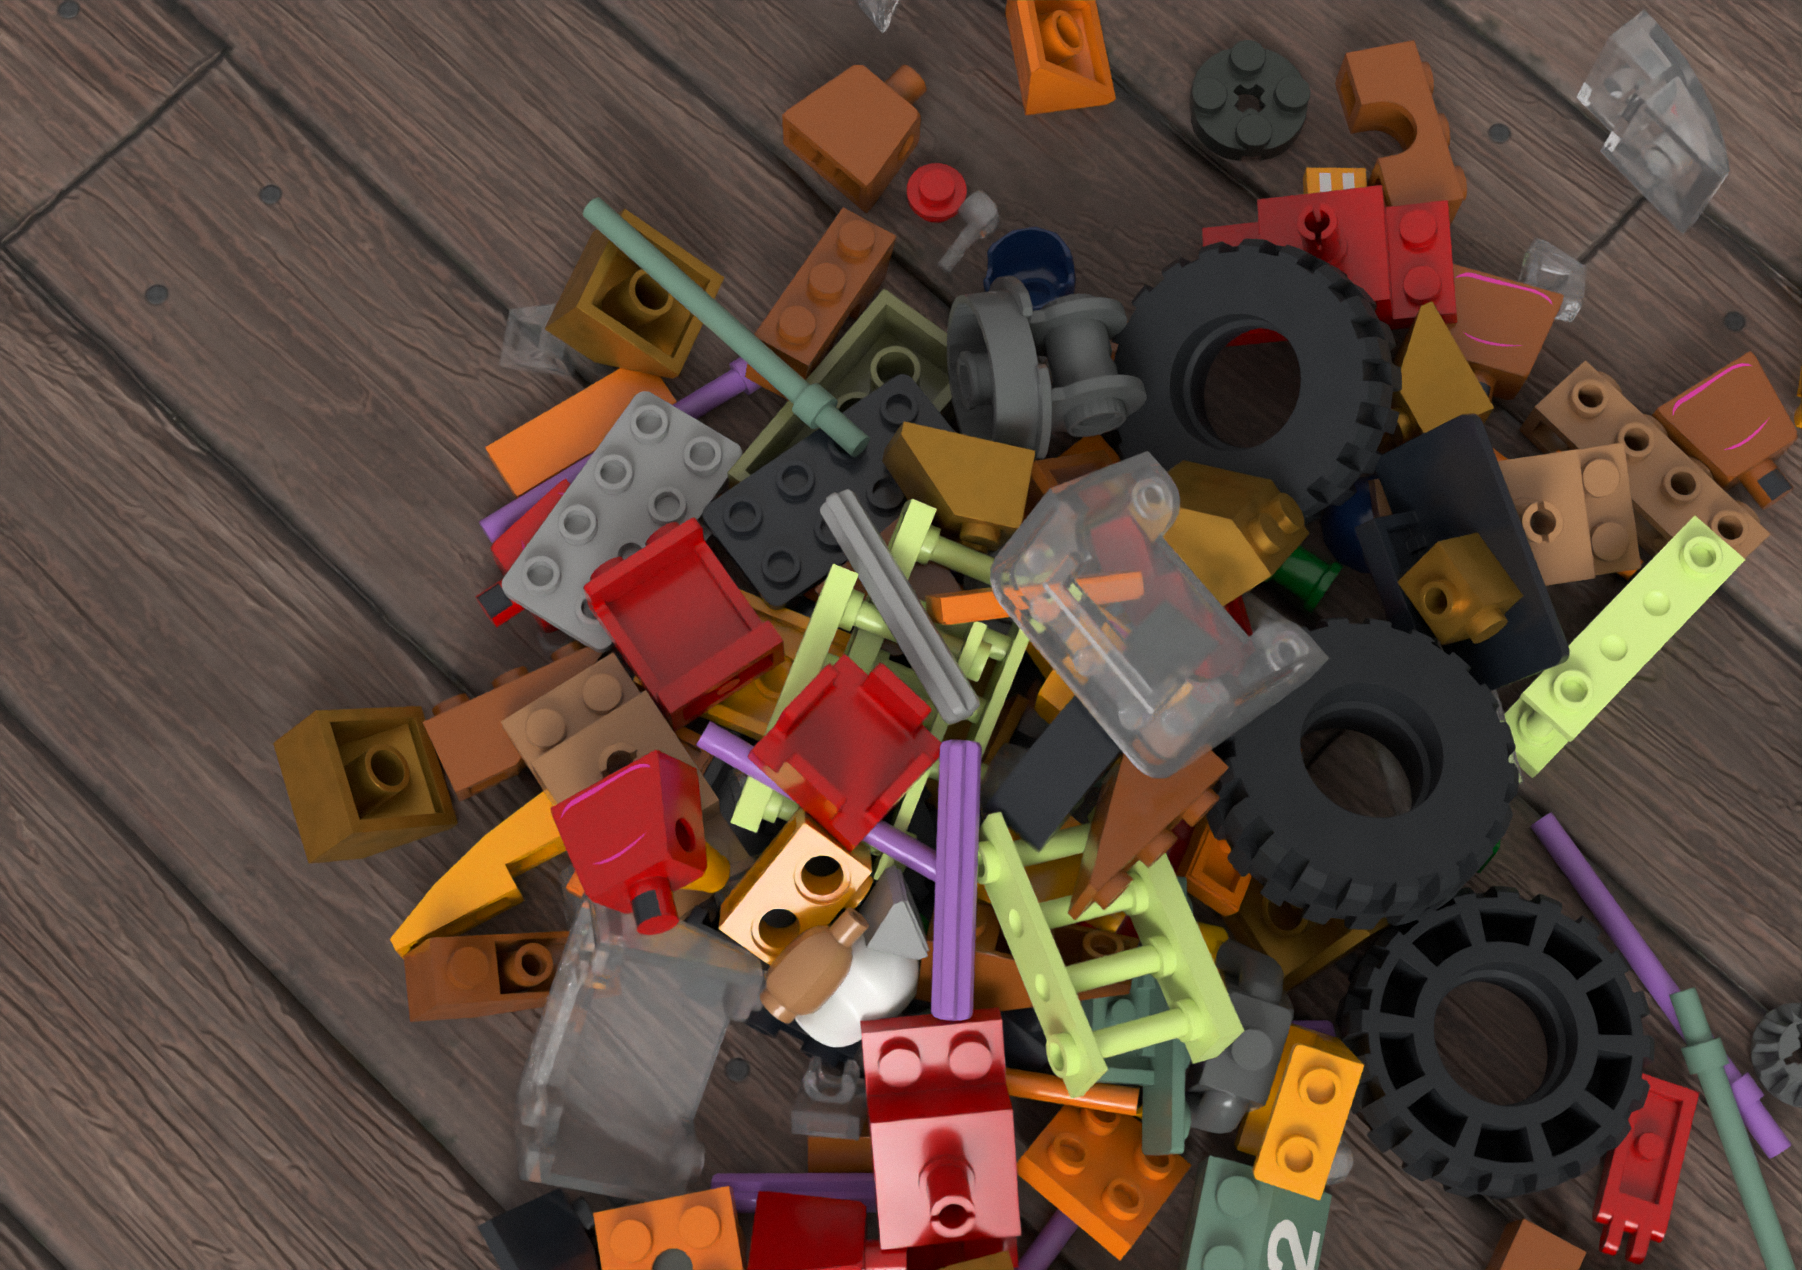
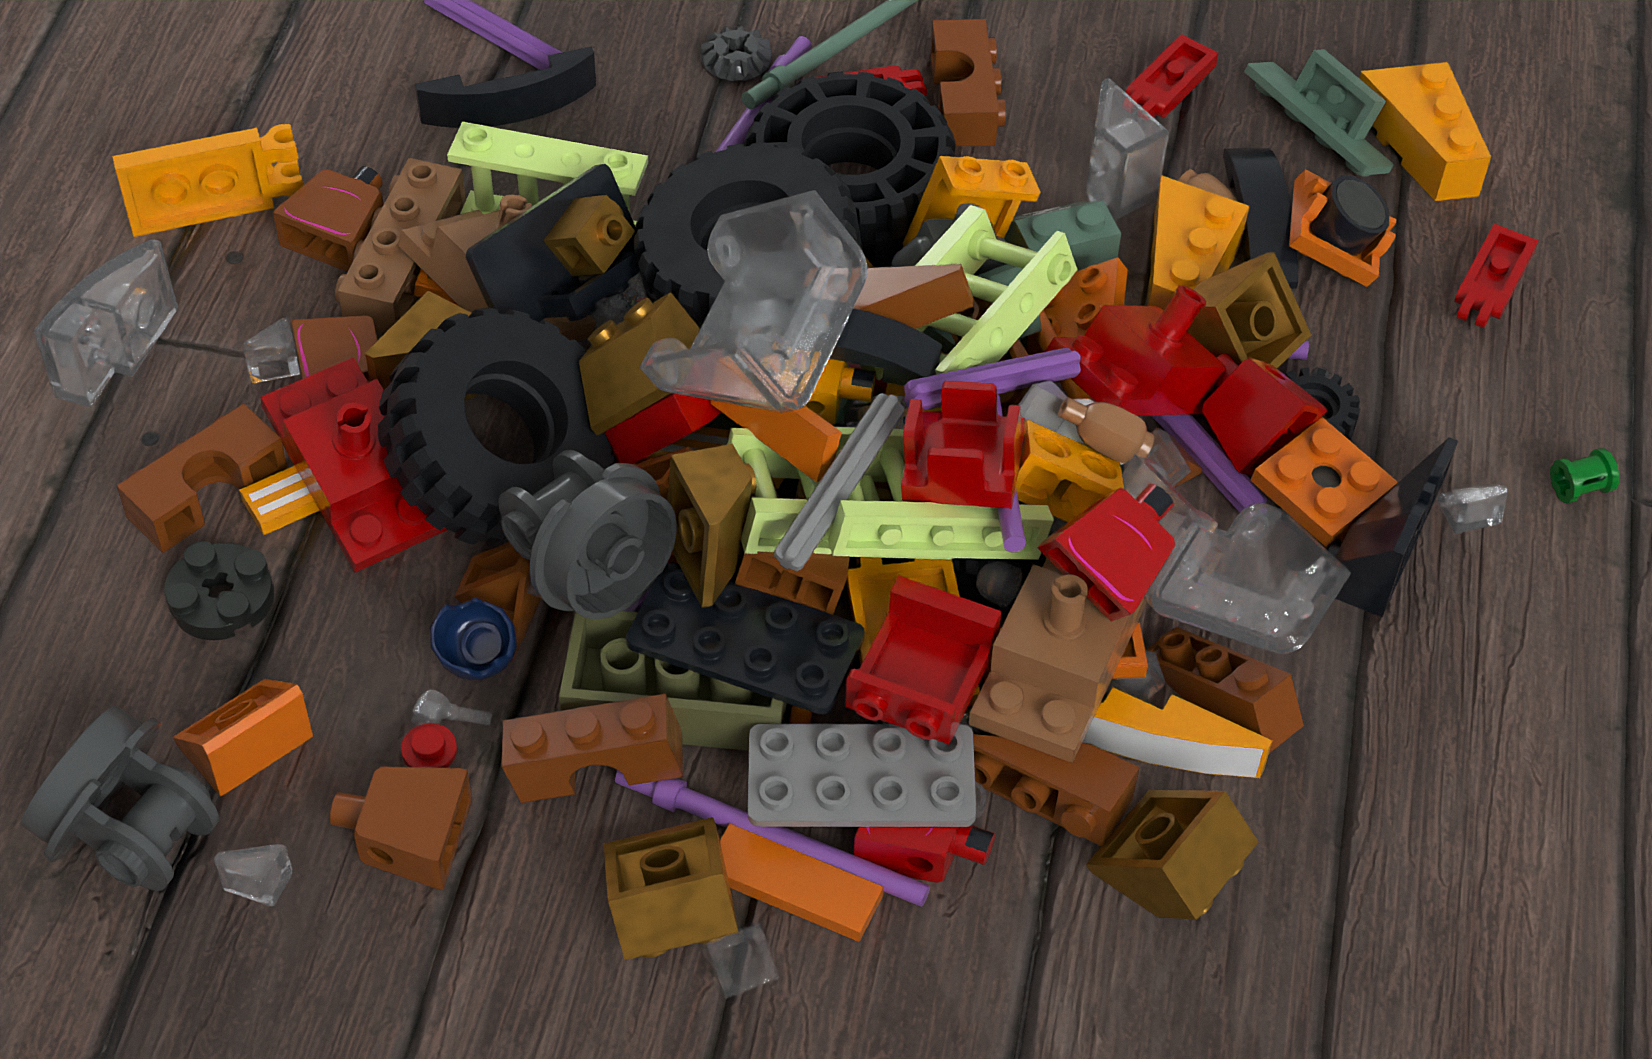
camera: 120 degrees left, 20 degrees down
sand green bar [583,197,870,457] -> none

